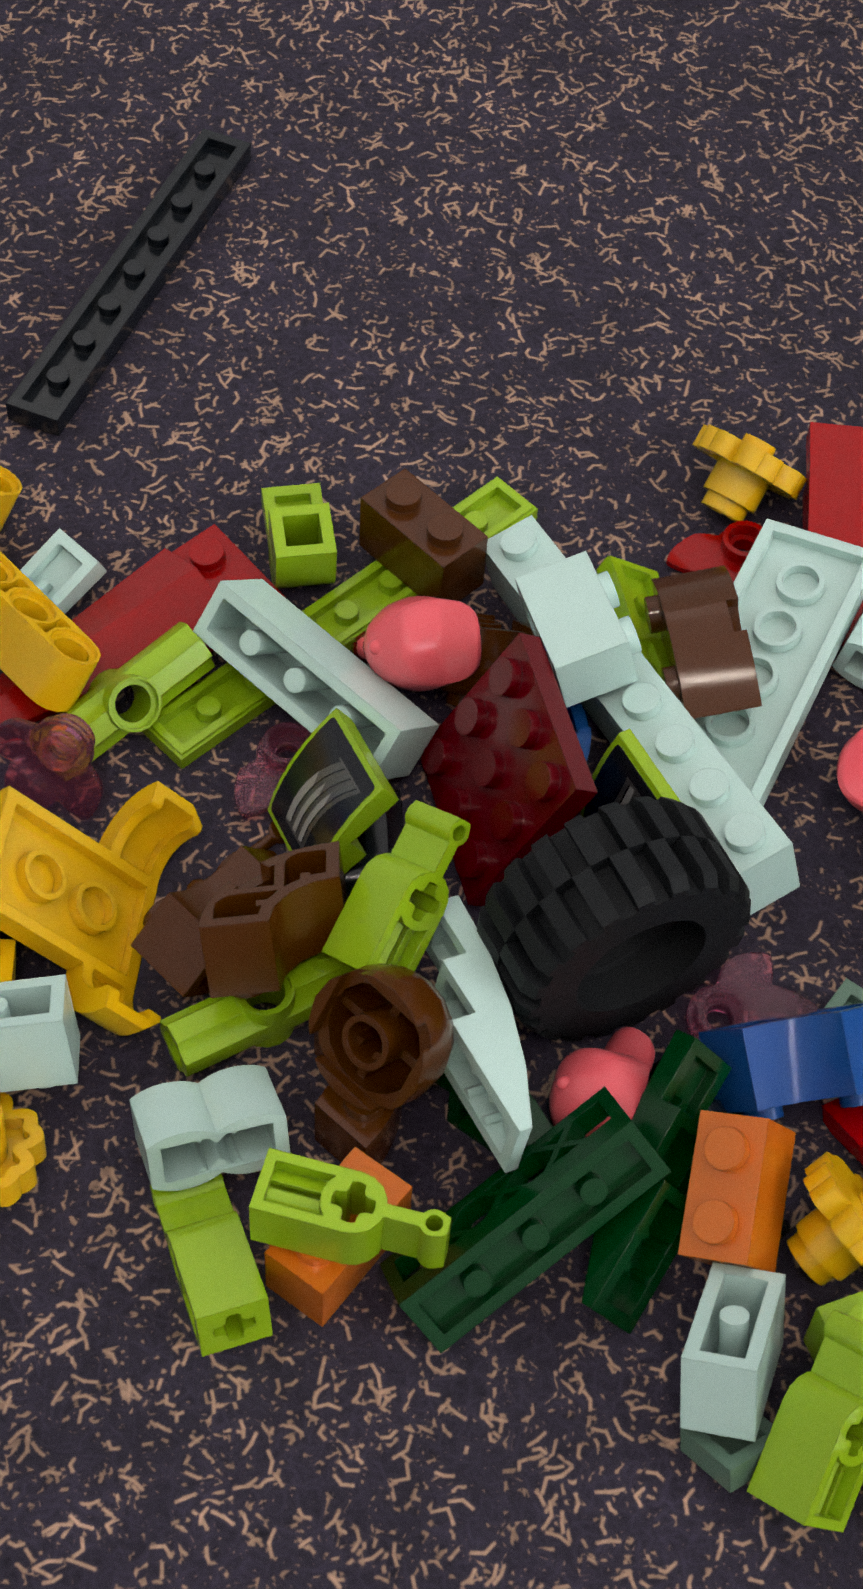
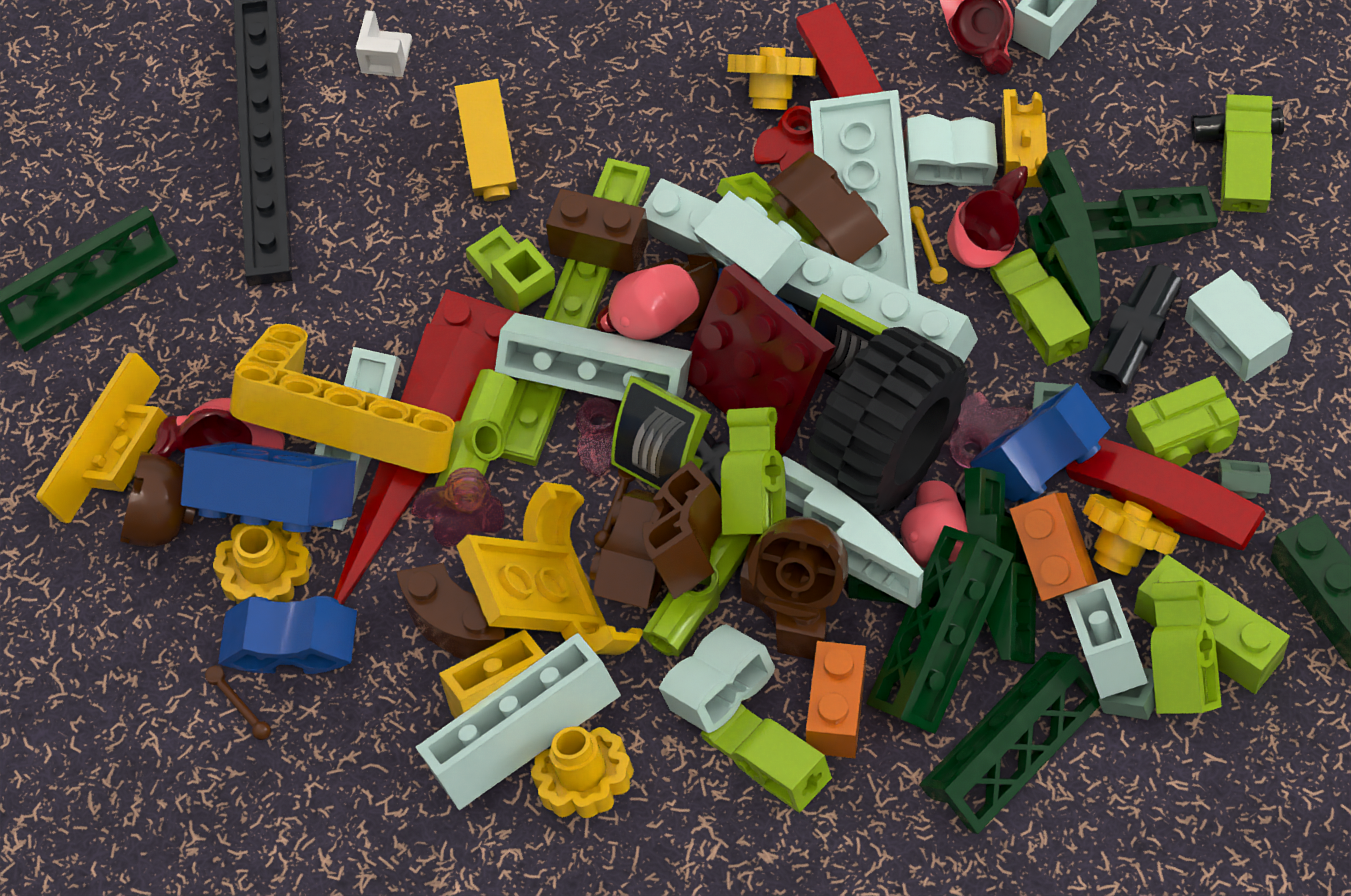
camera: 20 degrees left, 5 degrees up
lime piece [249,1148,452,1269] -> none
none -> white panel [356,10,412,77]
none -> yellow slope [455,79,518,201]
none -> yellow hinge [910,206,948,284]
none -> dark green fence [919,651,1100,834]

